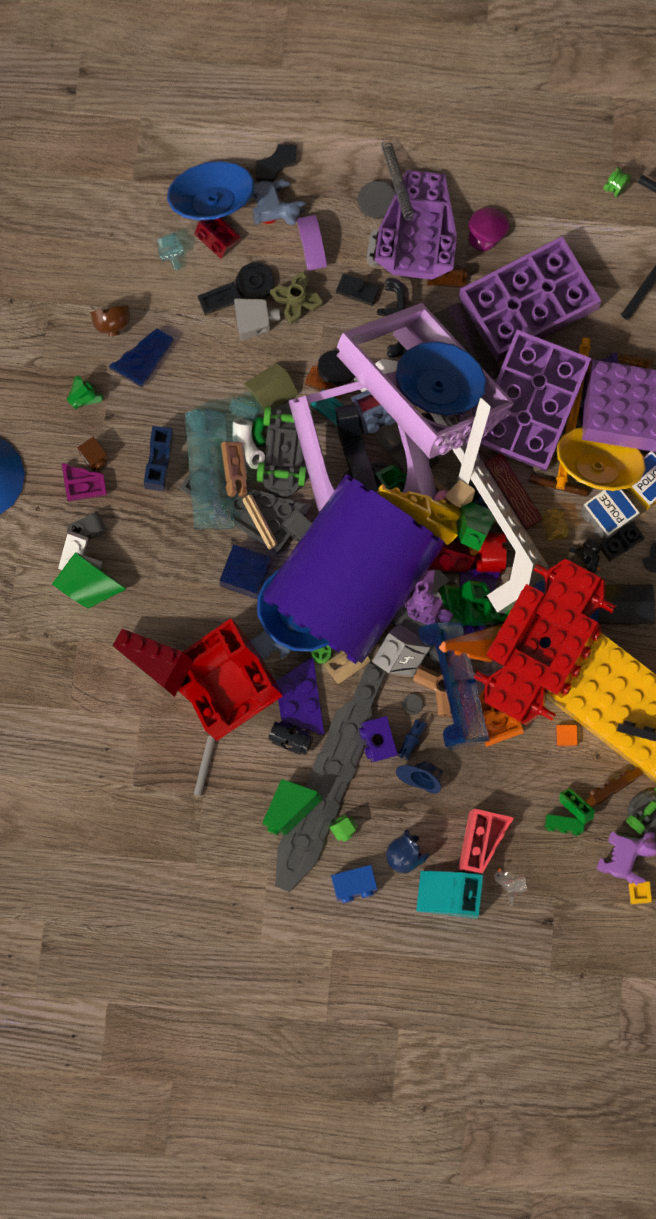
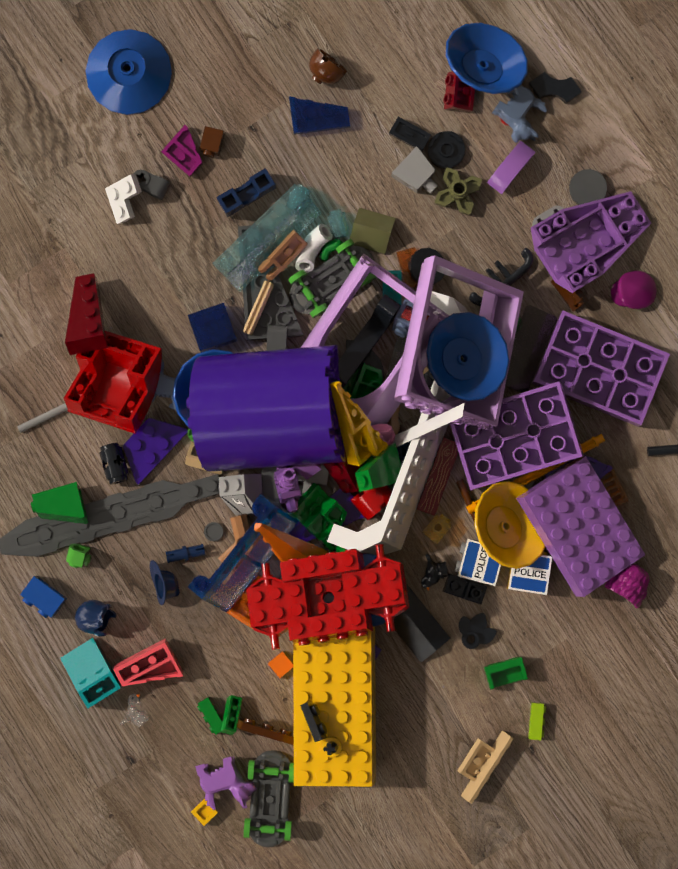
camera: 55 degrees right, 10 degrees up
green slope [52,552,127,609] -> none
green rock [66,376,104,410] -> none
clear light blue piece [156,233,185,271] -> none
black tile [336,274,379,306] -> none
dark purple brick [359,716,397,763] -> none
dark grey piece [381,142,414,220] -> none
tan slope [444,480,475,508] -> none

